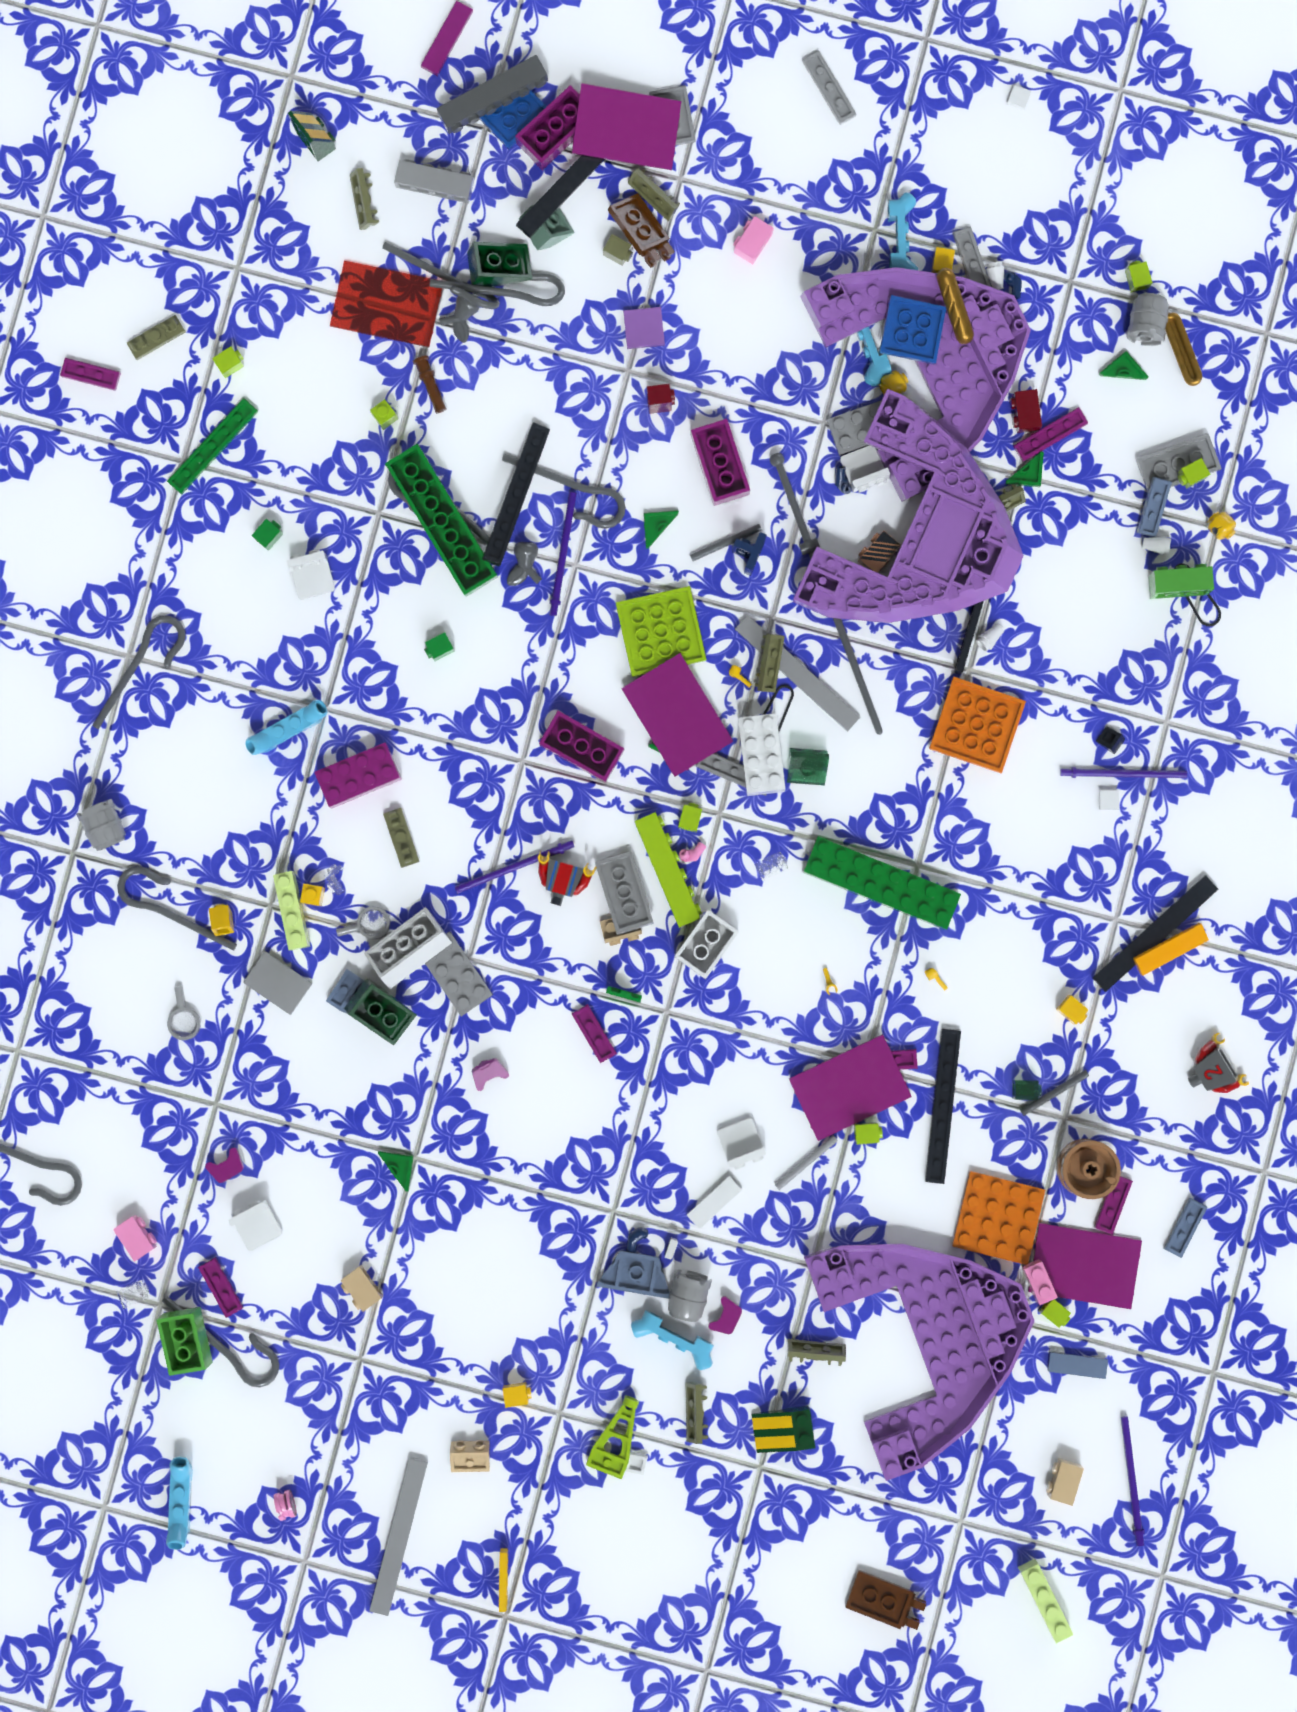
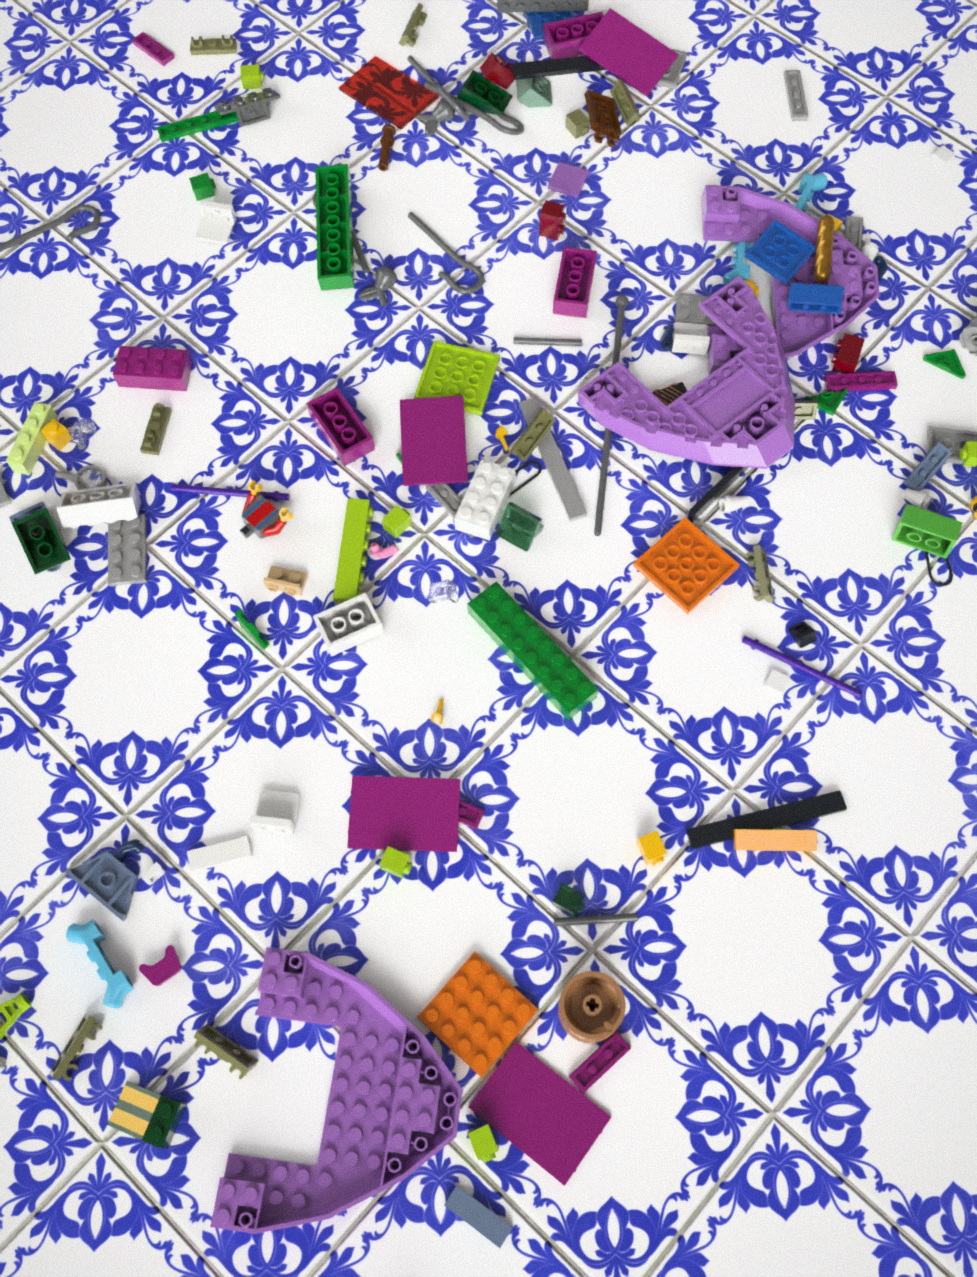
camera: 30 degrees right, 20 degrees down
medium azure plate [245,699,328,755] -> none
lime brick [369,399,398,430] -> none
light grey brick [394,159,474,204] -> none
green brick [424,632,455,662] -> none
piece [471,1058,509,1091] -> none
black tile [482,422,550,567] -> none
dark purple bar [549,492,577,616] -> none
magenta tile [571,1004,617,1064] -> none
light grey plate [595,851,654,935] -> none
green tile [643,510,679,549] -> none
light grey piece [668,1269,712,1322] -> none
dark blue bracket [732,532,767,576] -> none
bright pink brick [733,216,774,265] -> none
light grey bar [775,1135,838,1191] -> none
yellow hand [924,968,948,991] -> none
black tile [925,1028,961,1184] -> none
bright pink brick [1021,1259,1058,1305] -> none
sand blue tile [1163,1197,1208,1258] -> none
dark grey torso [1188,1033,1249,1093] -> none
none -> dark grey bracket [214,88,281,127]
none -> dark red brick [480,53,515,90]
none -> olive plate [746,544,775,603]
none -> blue brick [788,282,845,314]

